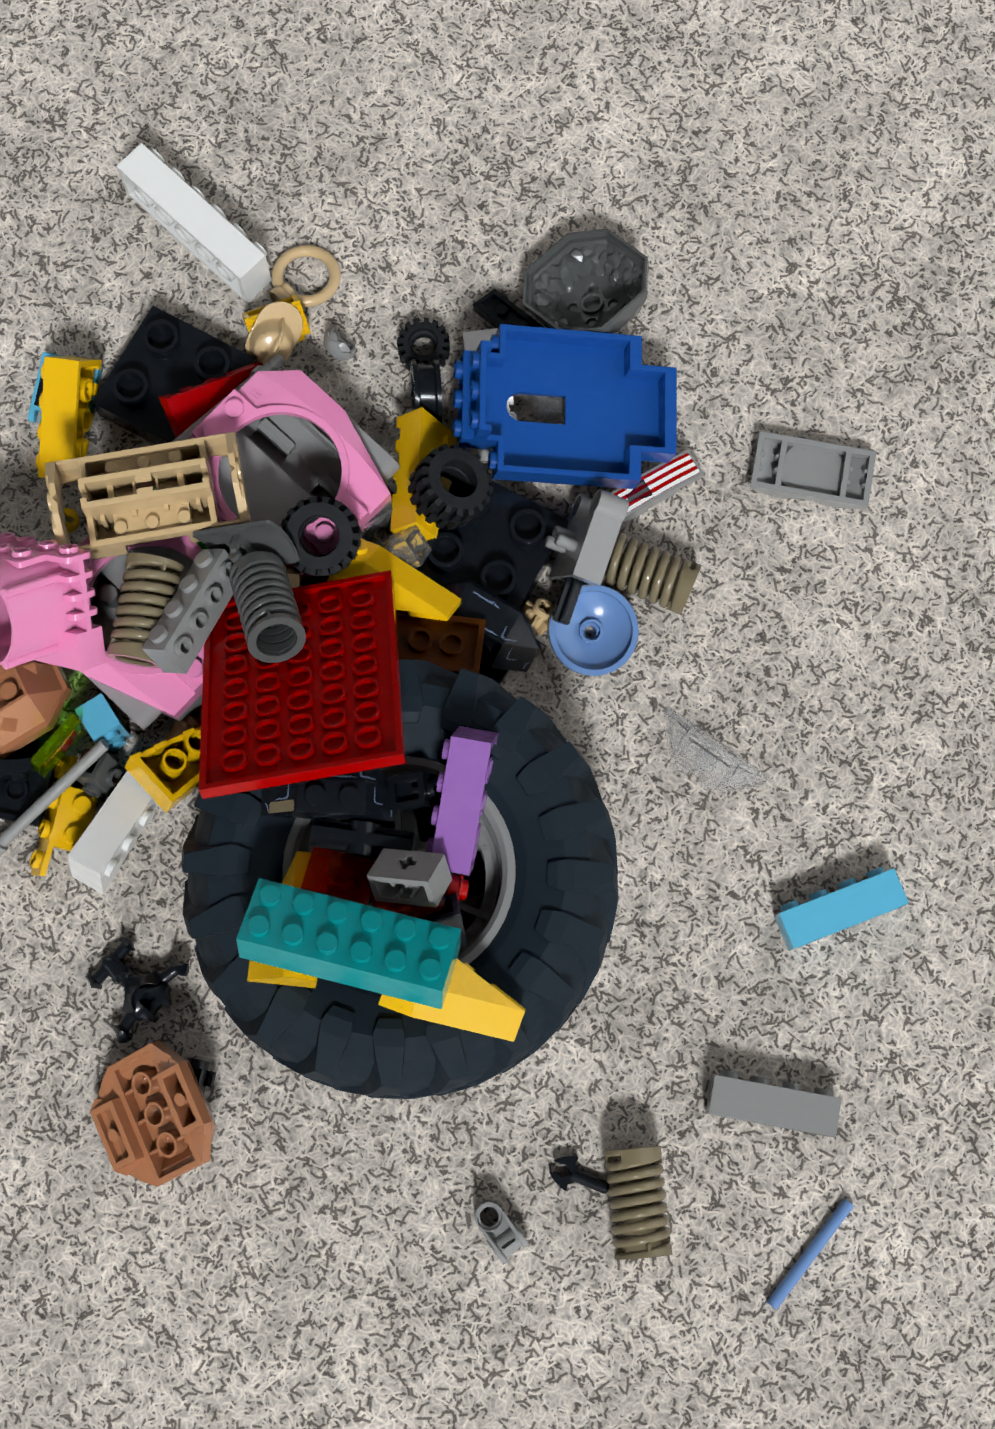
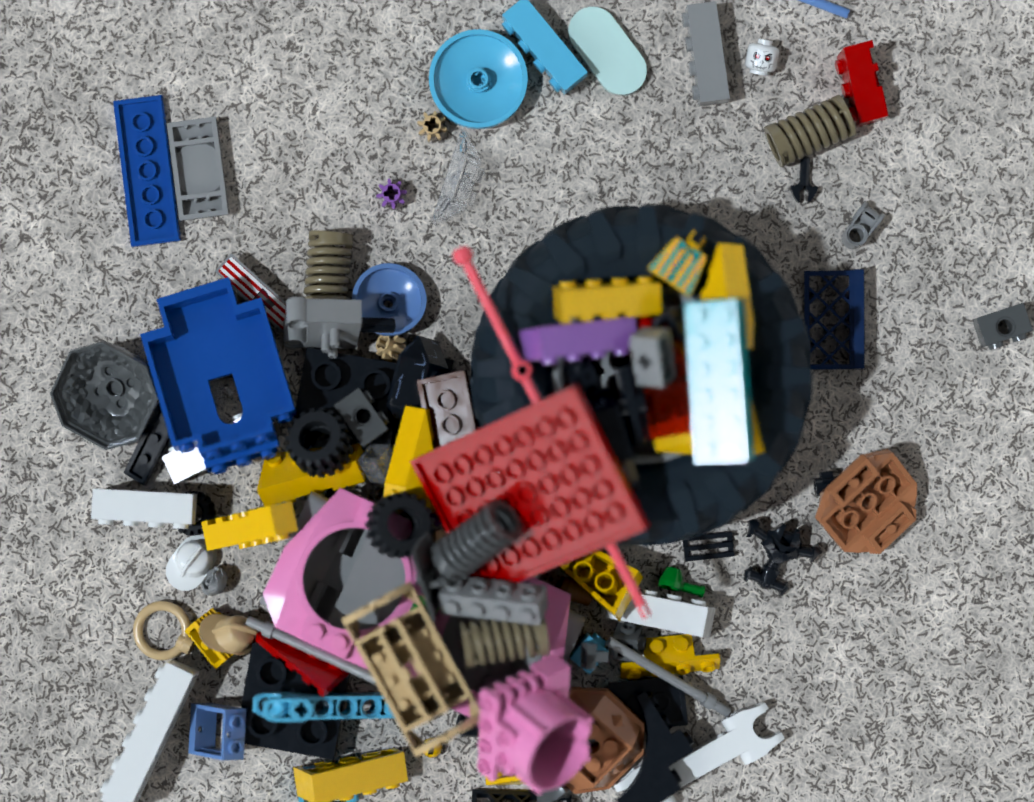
camera: 110 degrees left, 10 degrees up
clear neon green tile [31,714,85,778] -> none
black wheel [410,358,442,423] -> none
none -> white wedge [91,489,197,529]
none -> blue tile [113,95,181,248]
none -> white piece [166,535,217,591]
none -> medium blue window [188,703,246,760]
none -> yellow wedge [201,501,298,551]
none -> medium azure piece [252,691,395,722]
none -> dark grey brick [334,388,390,447]
none -> medium lavender gear [376,178,407,210]
none -> tan gear [417,111,447,142]
none -> medium azure dish [429,29,528,129]
none -> coral bar [452,246,651,619]
none -> yellow wedge [553,276,662,323]
none -> light aqua tile [568,7,647,96]
none -> dark grey tile [580,642,608,670]
none -> torso [647,230,707,297]
none -> green bar [658,567,705,598]
none -> black tile [683,532,735,562]
none -> white head [745,39,780,76]
none -> dark blue fence [804,269,865,370]
none -> red wedge [835,40,888,127]
none -> dark grey brick [972,303,1033,350]

